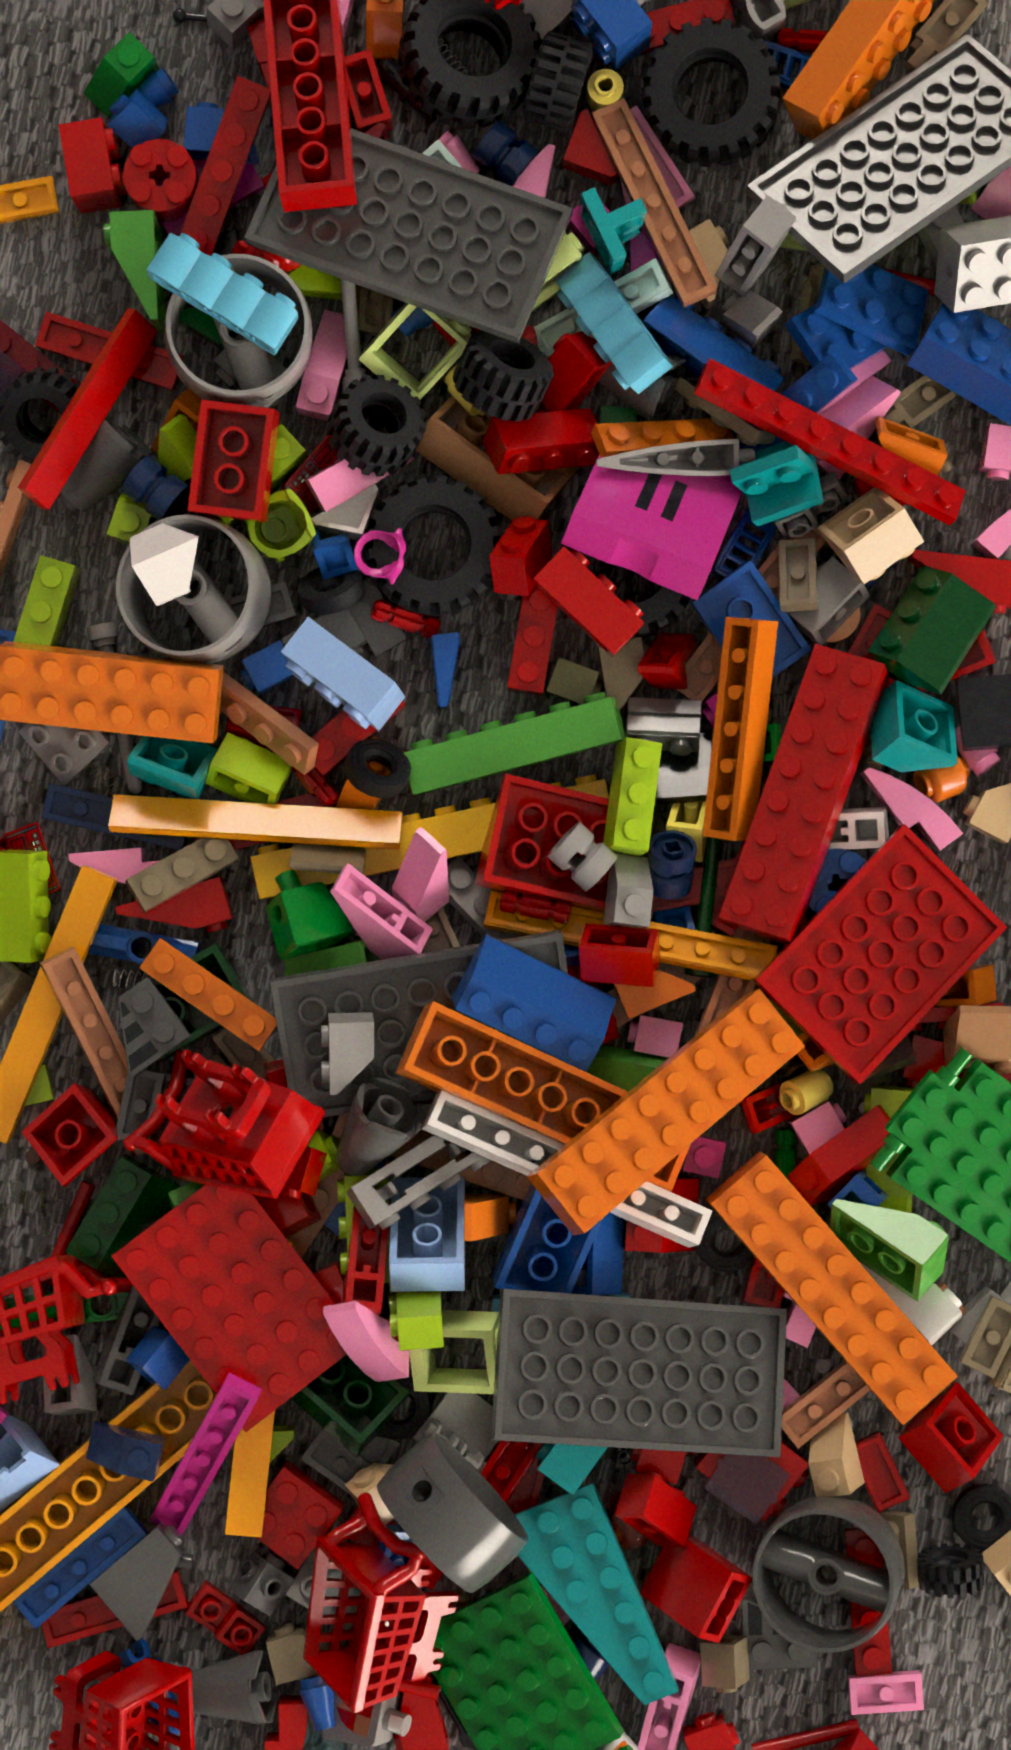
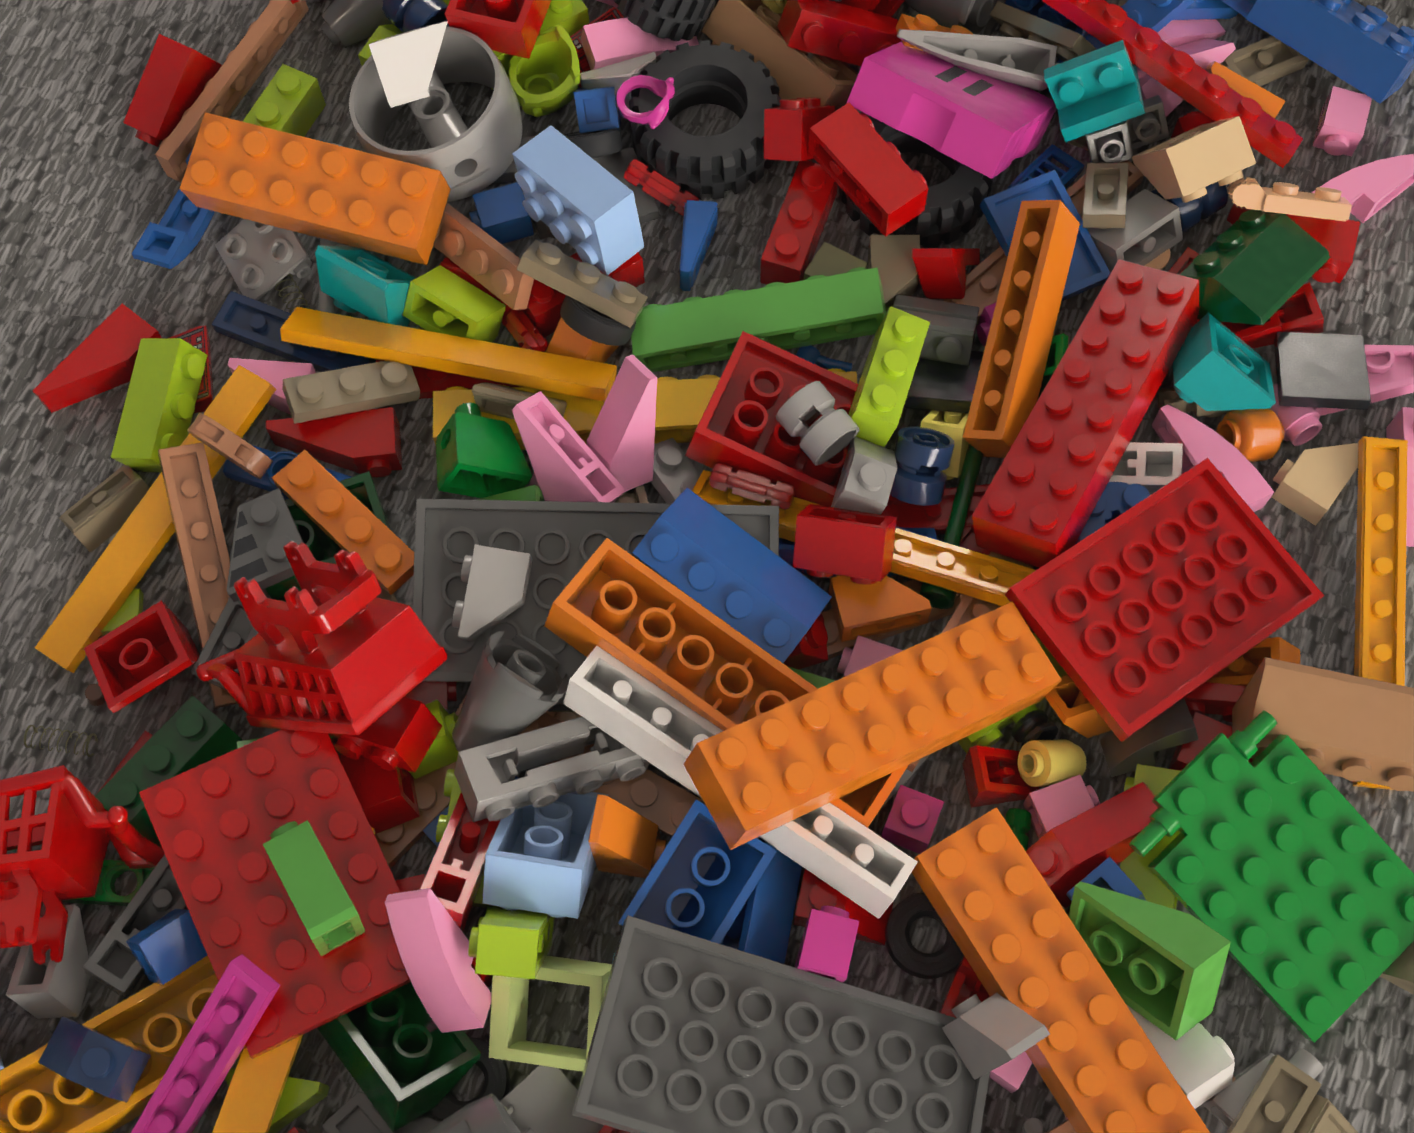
camera: 10 degrees right, 20 degrees down
none -> nougat piece [187,413,273,479]
none -> bright green slope [263,820,365,956]
none -> dark tan plate [516,239,648,328]
none -> dark pink slope [794,906,859,983]
none -> blue hand [796,345,852,372]
none -> light grey slope [942,993,1050,1080]
none -> light nougat hinge [1227,177,1352,221]

